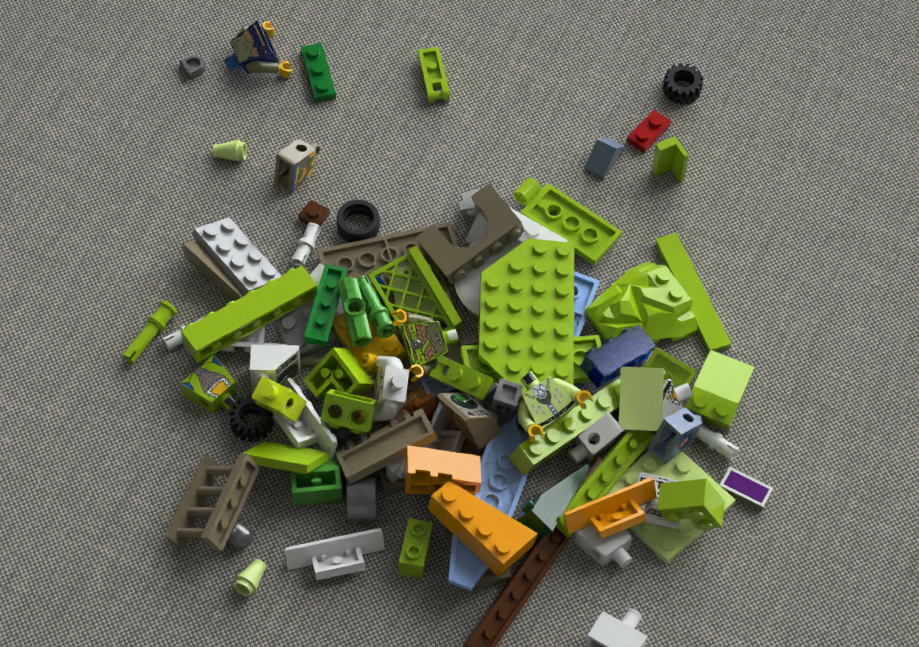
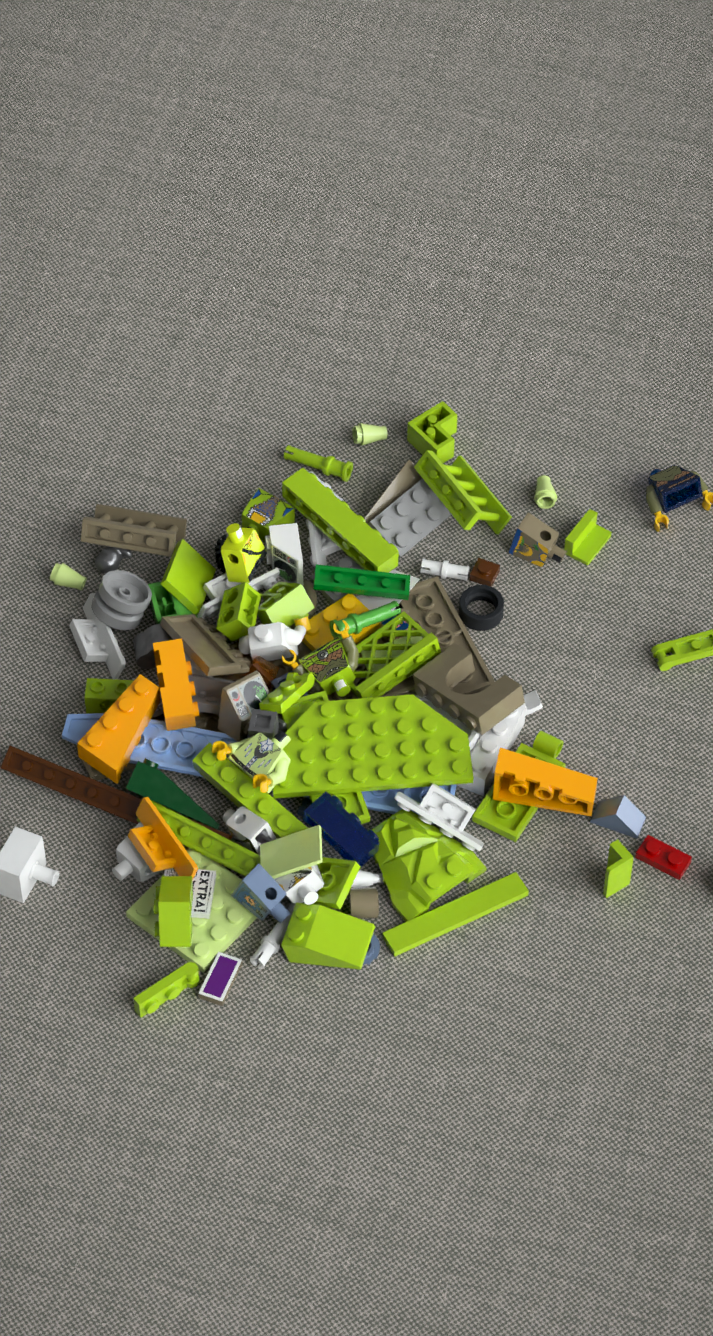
camera: 85 degrees right, 5 degrees down
flat silver tile [179,55,205,80] -> none
green plate [301,43,336,103] -> none
bright green piece [337,277,372,348] -> none
none -> light grey wheel [91,570,152,630]
none -> lime plate [133,962,200,1018]
none -> dark tan piece [350,888,379,919]
none -> yellowish green cone [352,423,387,446]
none -> white bracket [394,783,484,851]
none -> lime brick [407,401,457,463]
none -> lime fence [414,450,512,534]
none -> light orange wedge [493,748,598,816]
none -> lime panel [564,509,611,565]

